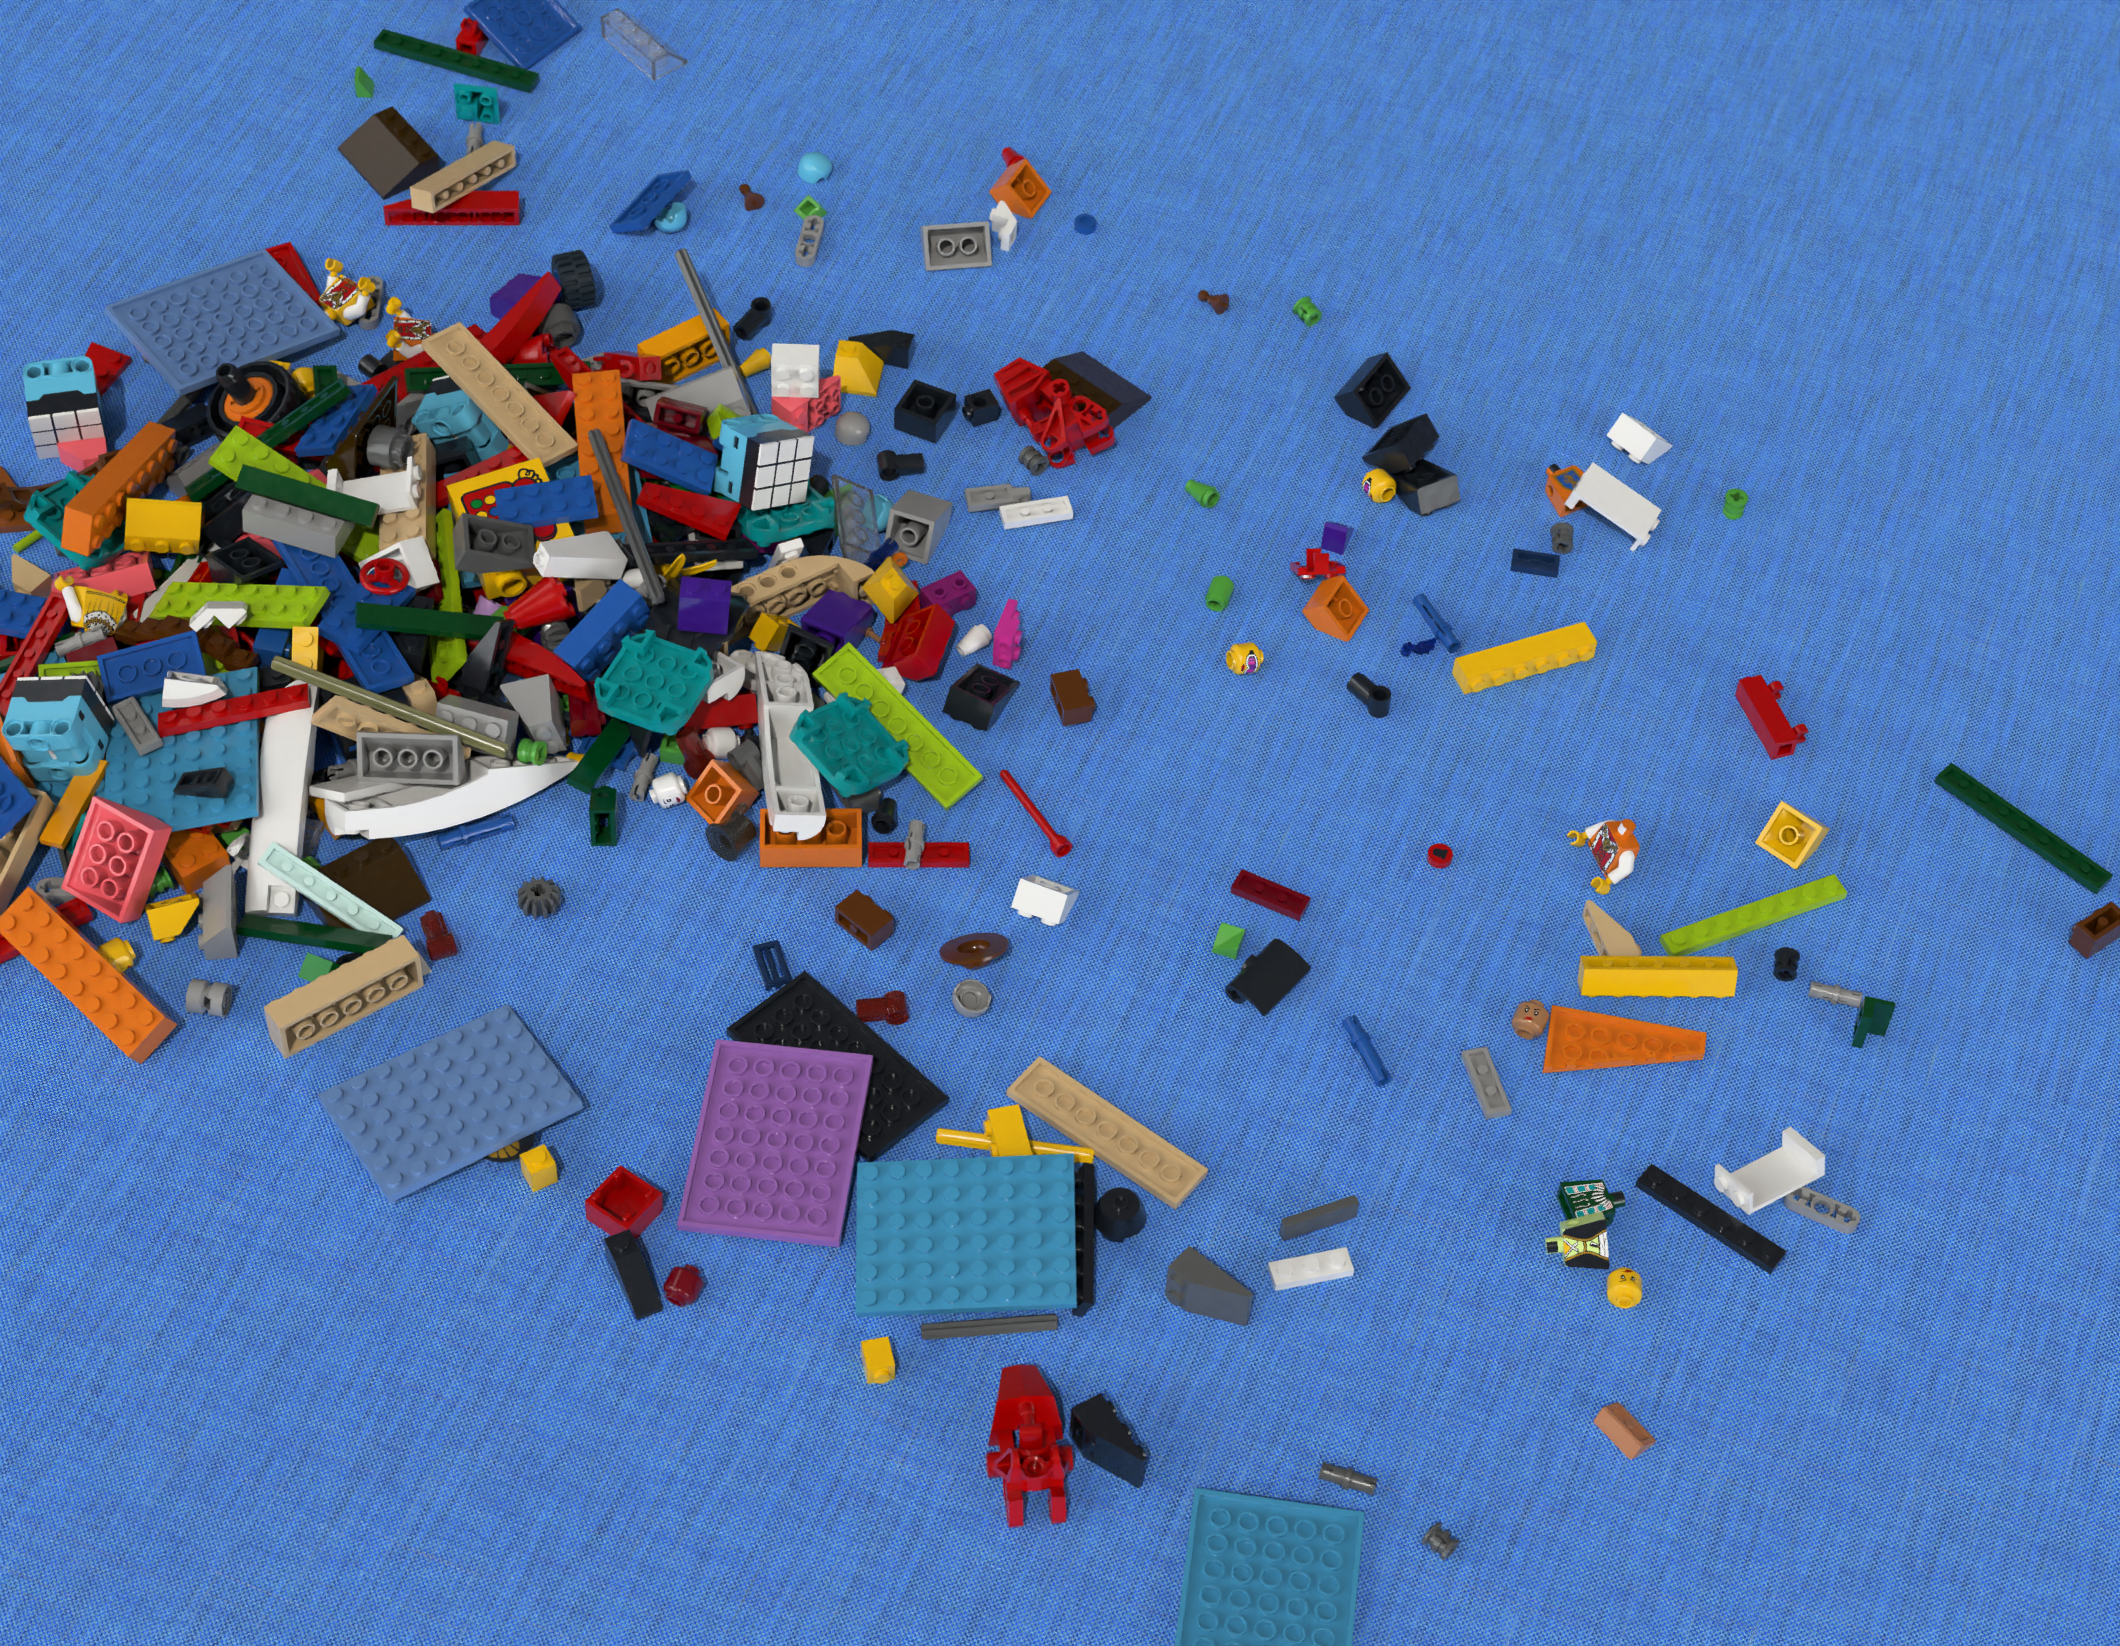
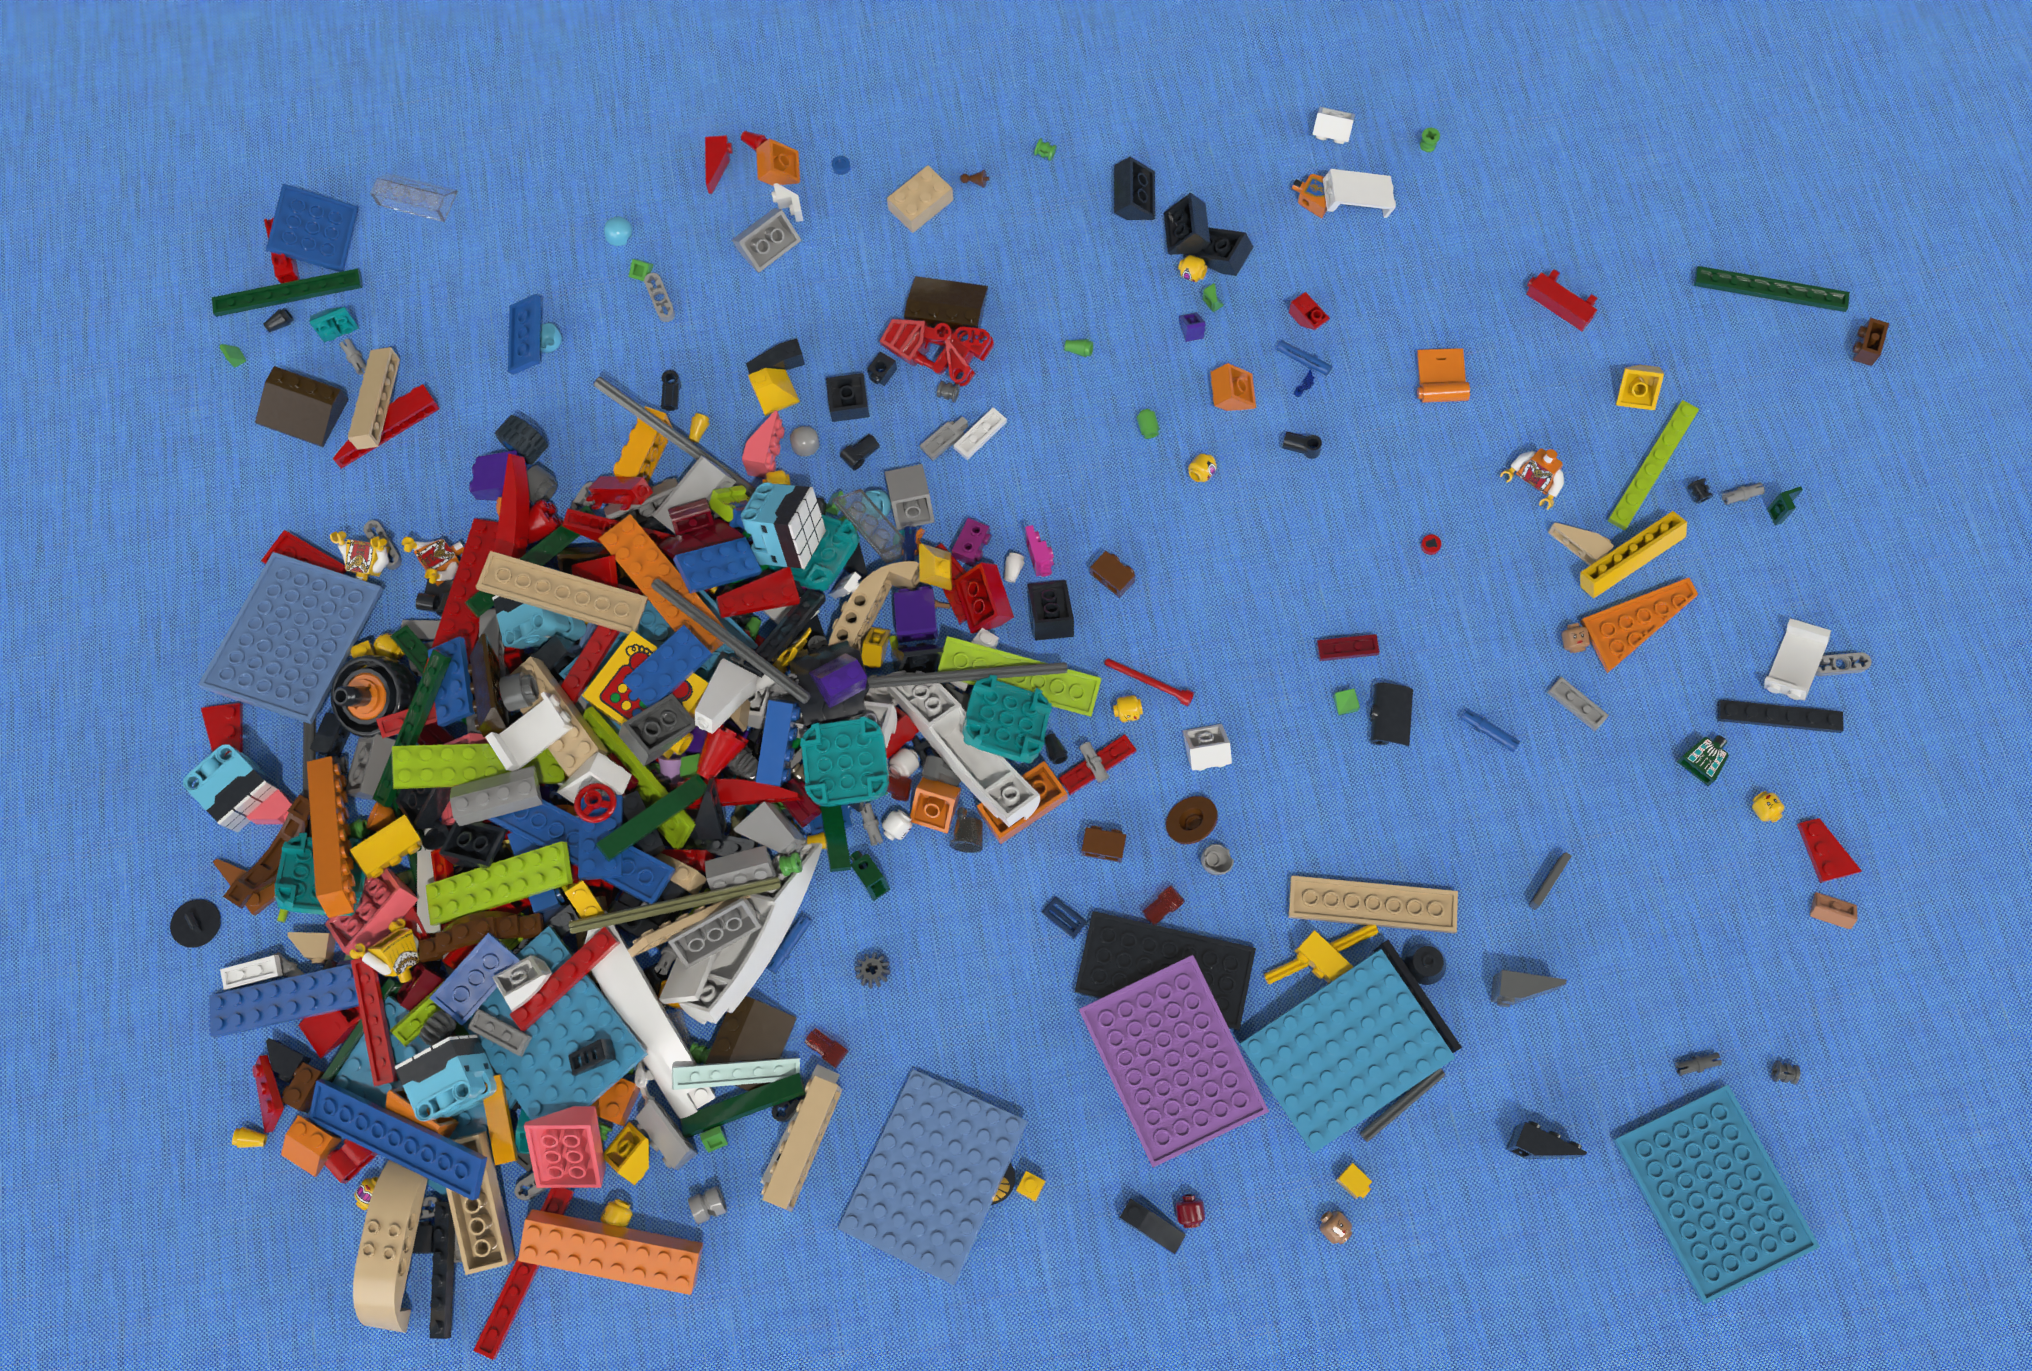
camera: 25 degrees left, 20 degrees up
light grey pin [55,625,107,658] -> none
white slope [189,601,248,632] -> none
dark green tile [235,464,380,529] -> none
green brick [298,952,341,982] -> none
red container [585,1165,663,1240] -> none
reddish brown piece [739,184,764,211] -> none
white brick [771,343,819,398] -> none
red piece [985,1364,1073,1528] -> none
white plate [1267,1247,1354,1291] -> none
red piece [1290,548,1345,579] -> none
yellow brick [1452,622,1597,695] -> none
dark blue tile [1510,548,1560,578] -> none
torso [1545,1212,1610,1269] -> none
dark grey bush [1550,522,1574,554] -> none
none -> black cone [263,308,294,332]
none -> bright green plate [700,1126,728,1153]
none -> red slope [705,135,733,194]
none -> dark grey axle [867,662,1067,688]
none -> tan brick [887,165,953,233]
none -> yellow head [1113,695,1143,723]
none -> bright green slope [1202,283,1224,312]
none -> red slope [1289,292,1330,330]
none -> medium nougat head [1319,1211,1352,1244]
none -> orange door [1417,348,1470,403]
none -> red wing [1797,818,1862,883]

